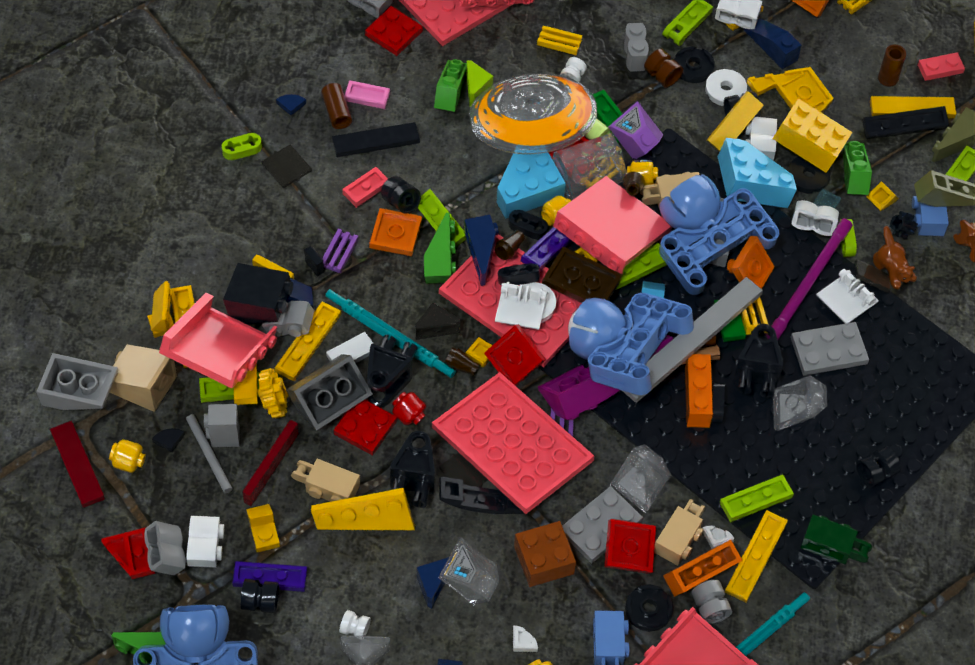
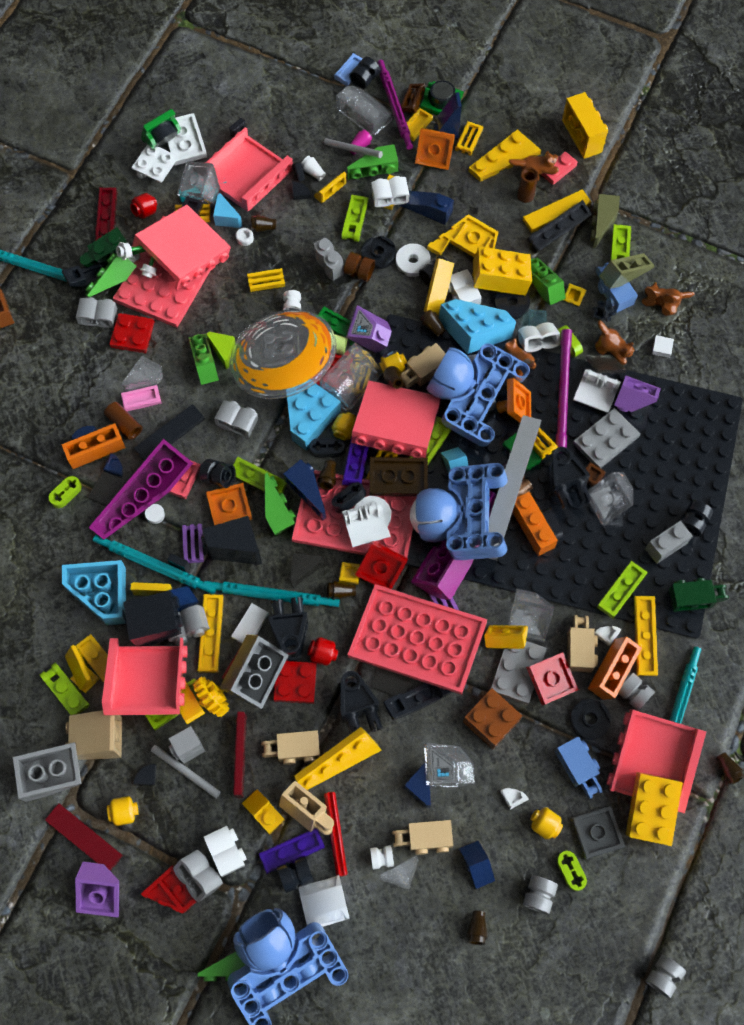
camera: 25 degrees left, 10 degrees up
none -> lime plate [39,662,90,715]
none -> orange brick [61,423,126,469]
none -> medium azure brick [62,560,127,625]
none -> medium lavender slope [75,862,119,917]
none -> magenta wedge [89,439,193,539]
none -> teal axle [93,535,216,594]
none -> dark blue tile [103,453,123,478]
none -> clear slope [121,356,163,392]
none -> white tile [145,504,165,524]
none -> black slope [201,516,262,565]
none -> light grey brick [214,400,258,438]
none -> tan brick [279,781,334,835]
none -> white slope [298,875,350,927]
none -> red axle [324,792,347,877]
none -> tan brick [392,820,453,855]
none -> dark brown cone [420,310,446,337]
none -> yellow wing [468,129,541,182]
none -> yellow slope [484,625,528,649]
none -> dark orange animal [503,338,537,376]
none -> dark orange animal [509,150,559,181]
none -> reddish brown tile [585,462,606,489]
none -> medium lavender slope [614,376,661,412]
none -> light grey brick [645,521,693,564]
none -> white tile [652,335,674,358]

